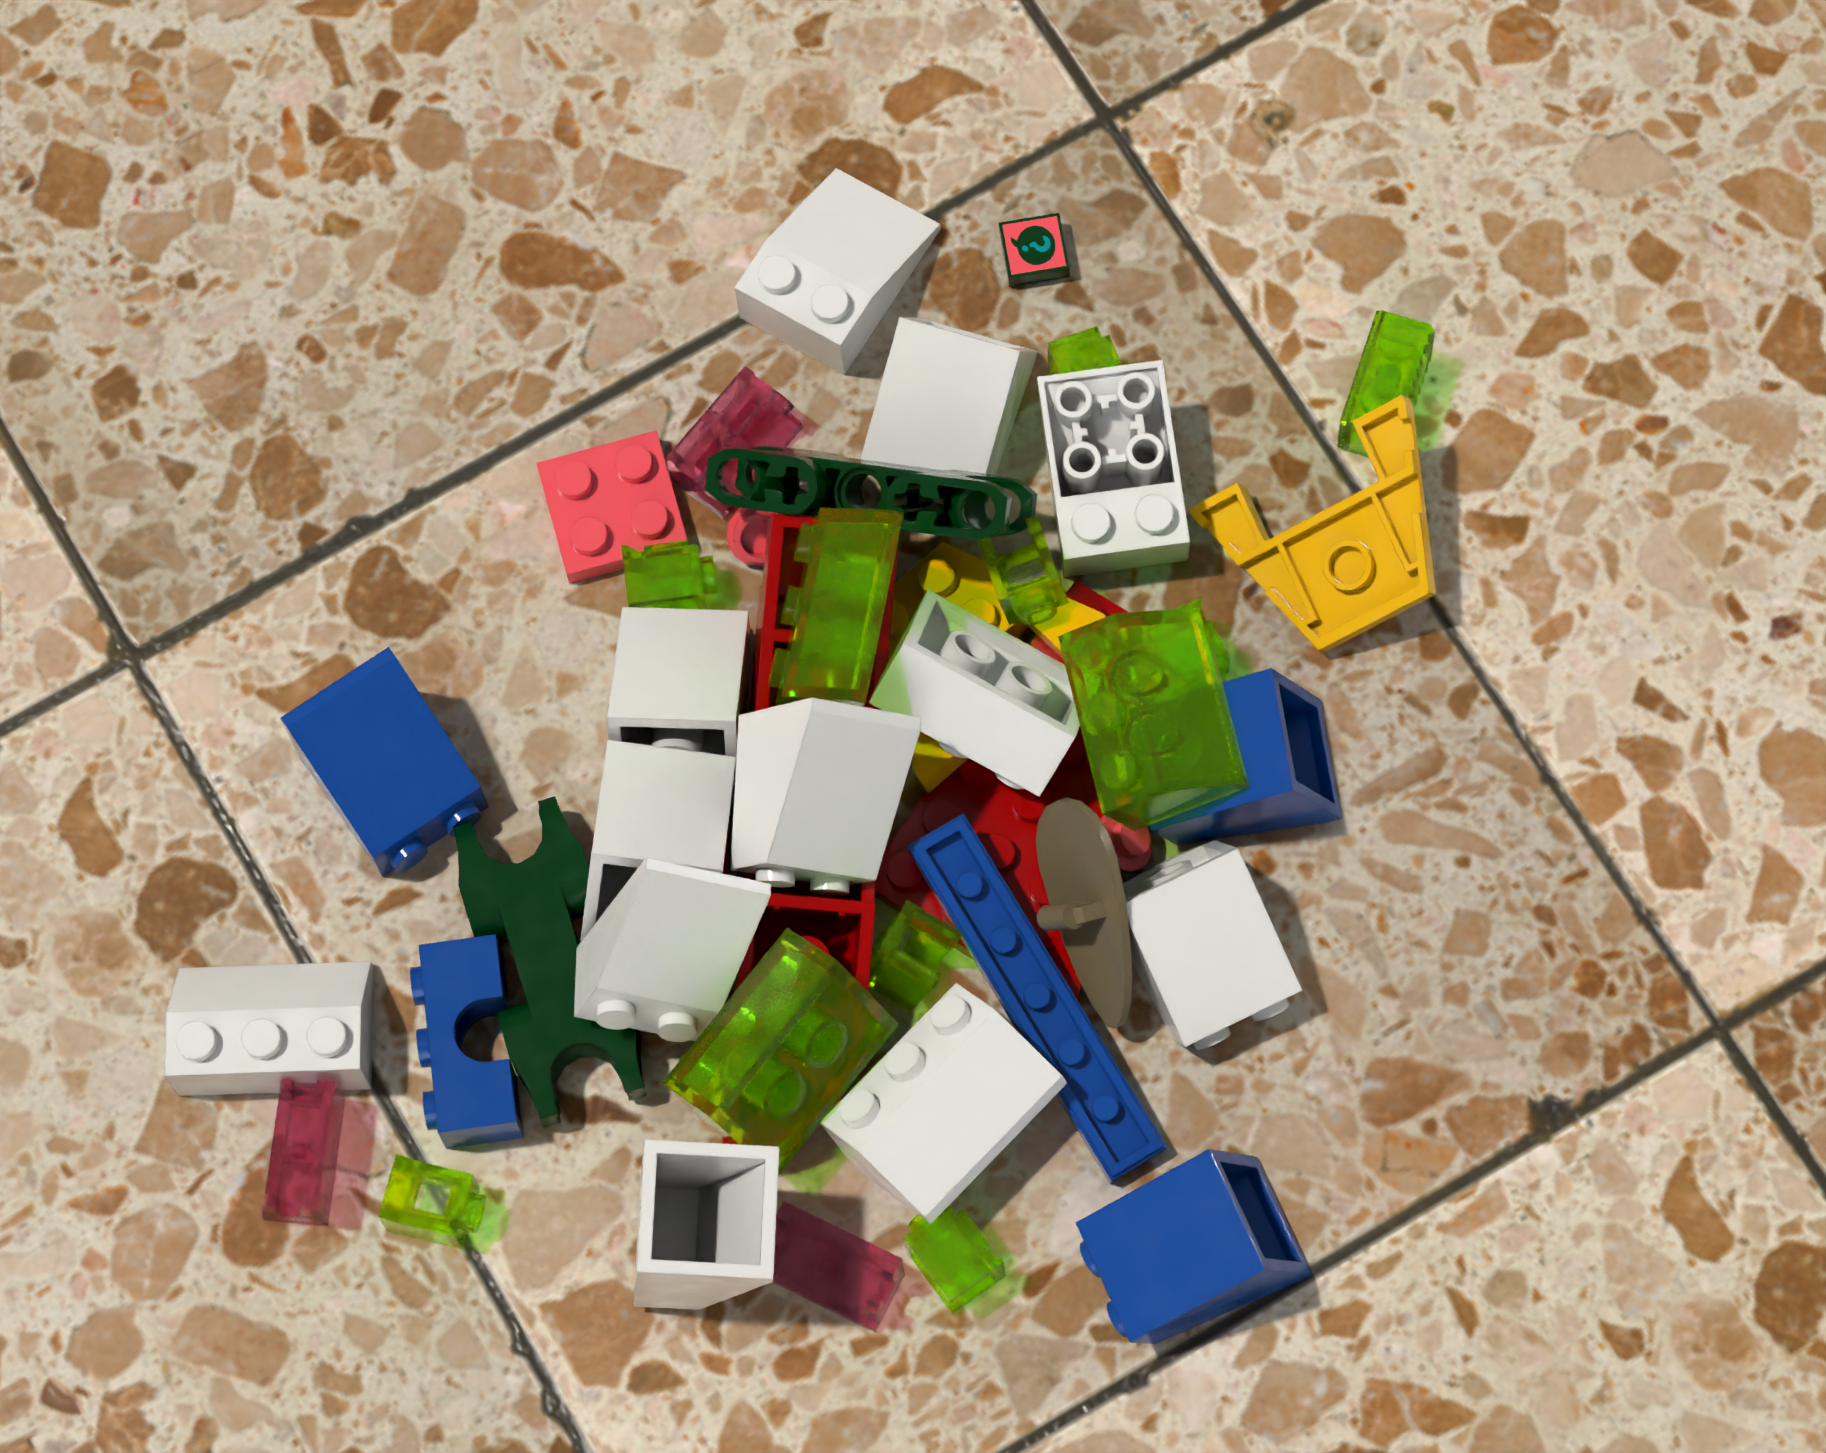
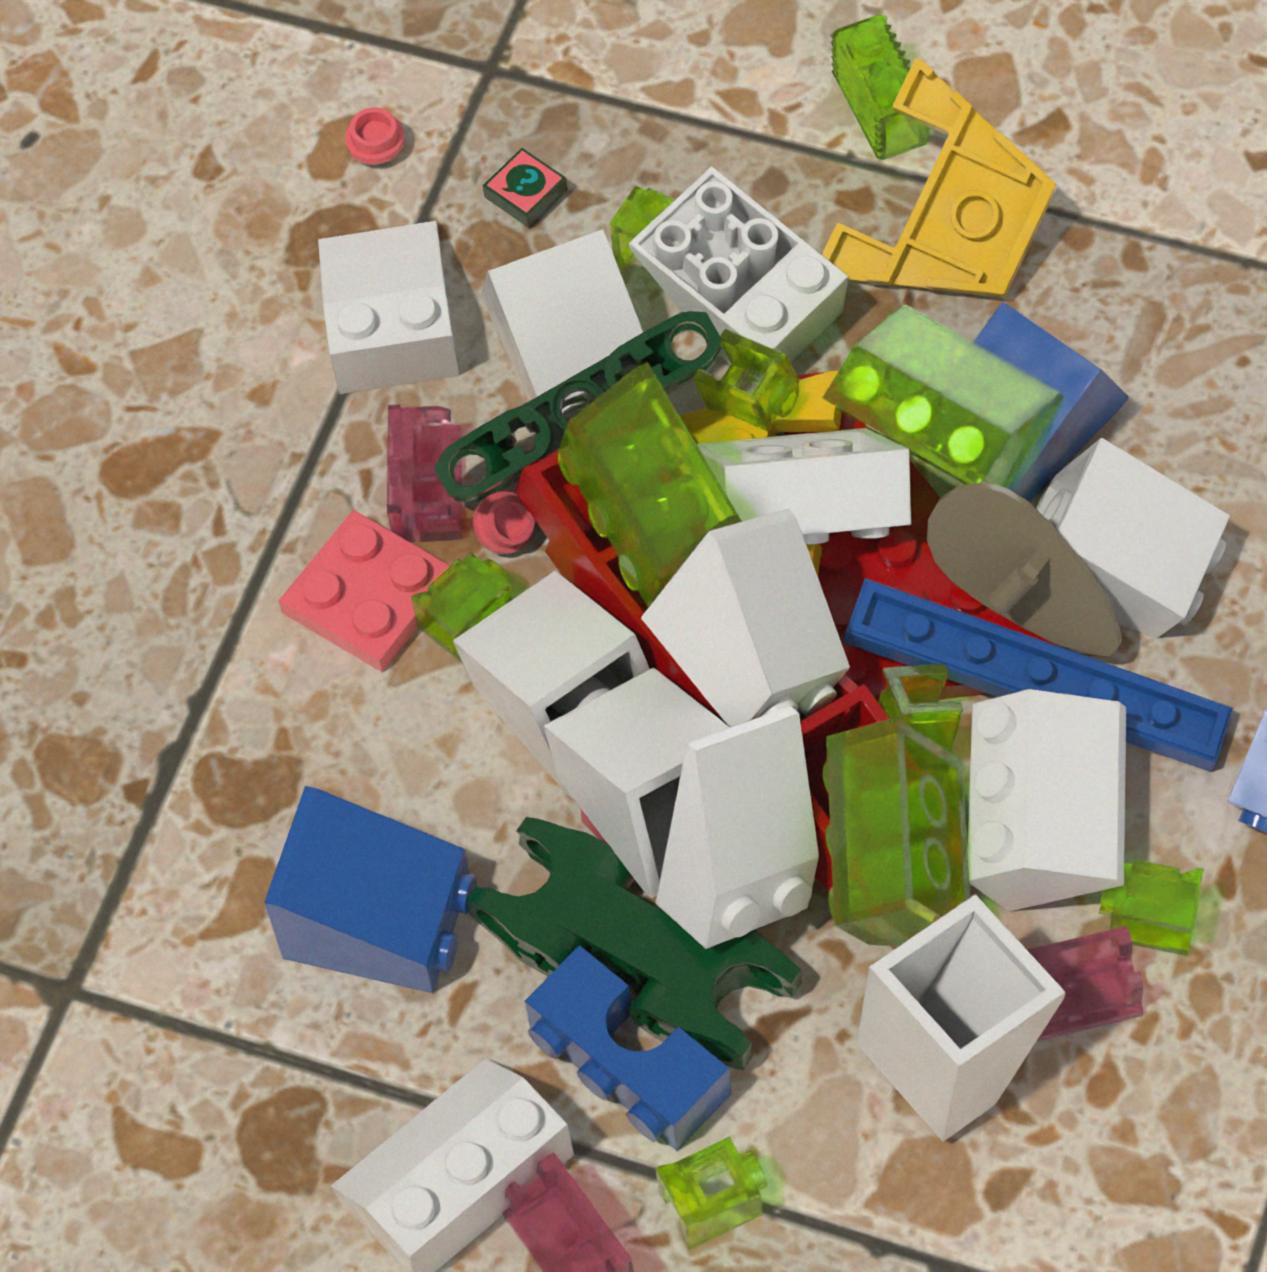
camera: 40 degrees left, 10 degrees down
none -> coral plate [345,107,405,165]

